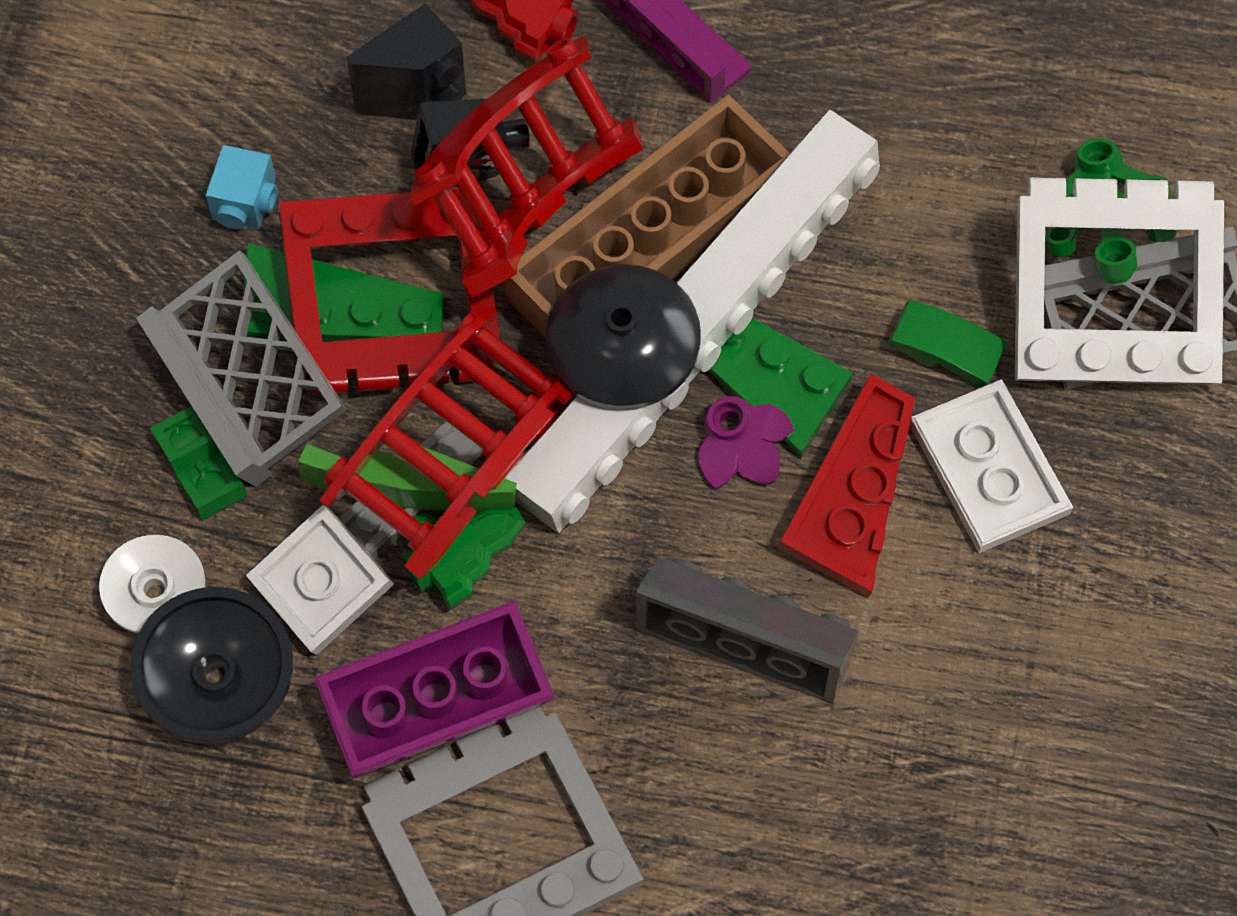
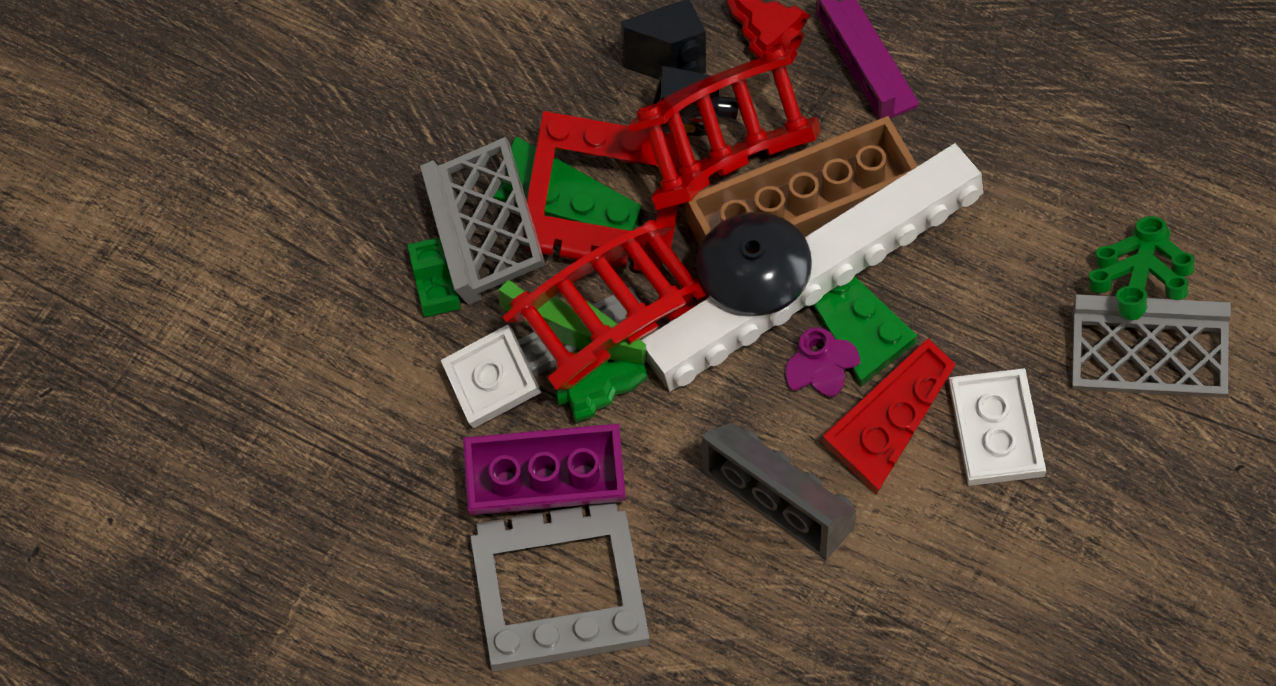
camera: 20 degrees right, 5 degrees down
white dish [99,535,205,634] -> none
black dish [130,587,293,744] -> none
medium azure brick [206,145,278,230] -> none
green slope [887,299,1007,388] -> none
white hinge [1015,177,1224,385] -> none

